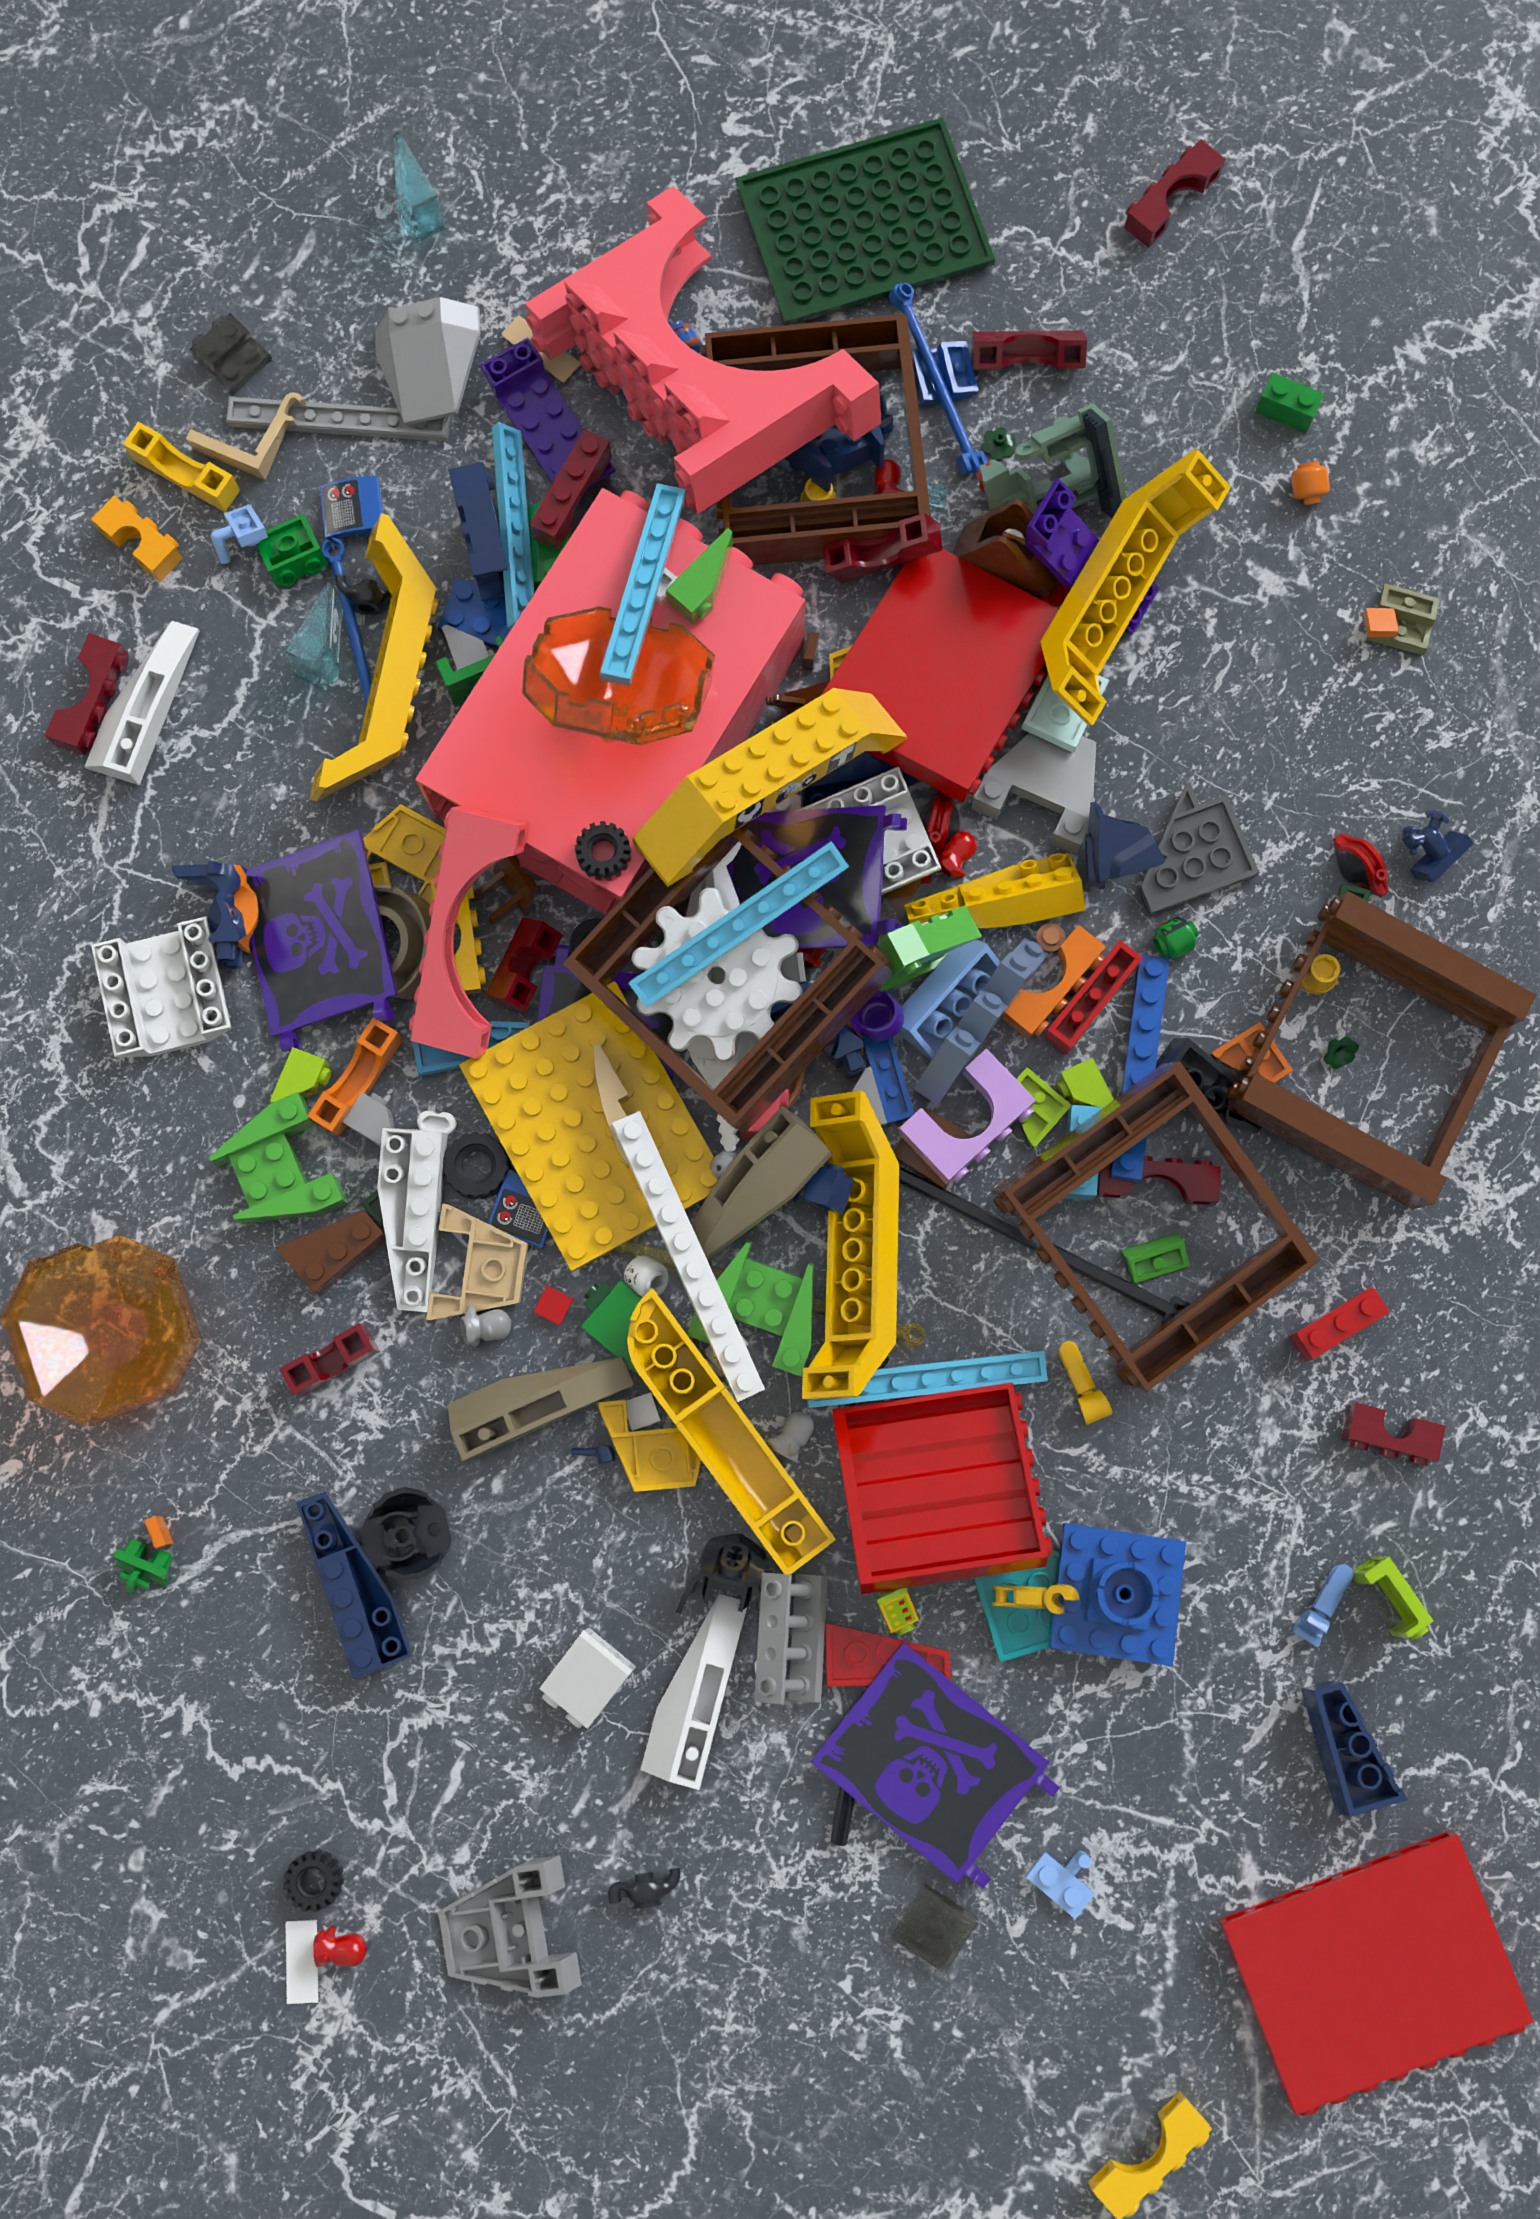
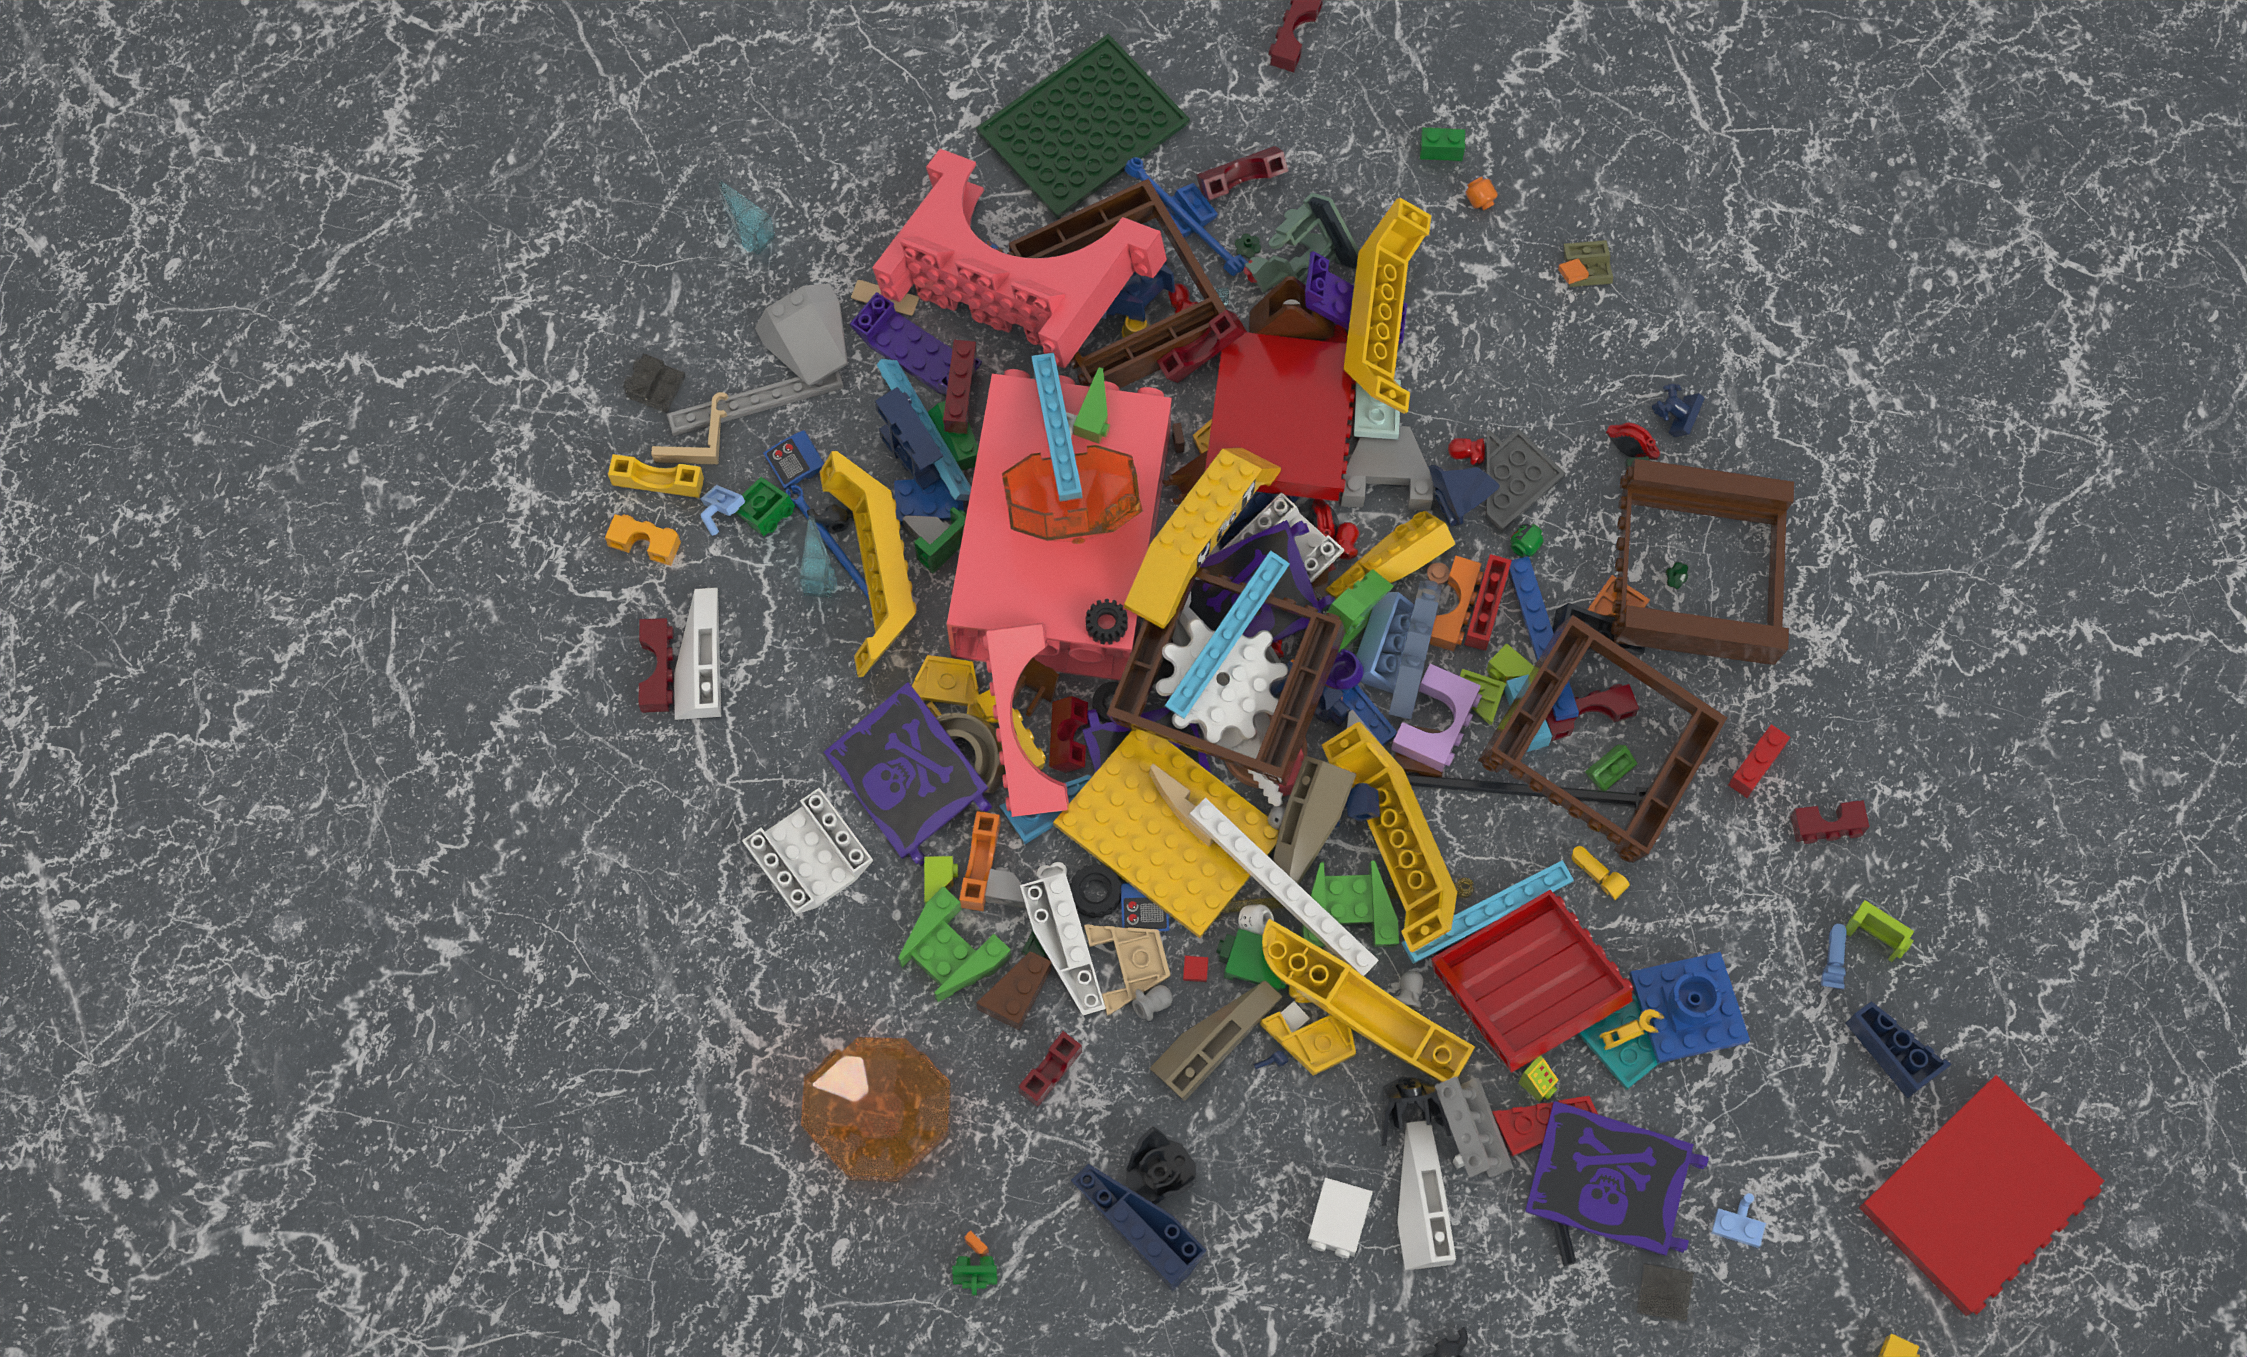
camera: 25 degrees left, 10 degrees down
dark blue hips [172,861,259,969] -> none
yellow piece [1301,954,1340,995] -> none
none -> red animal [1448,438,1485,465]

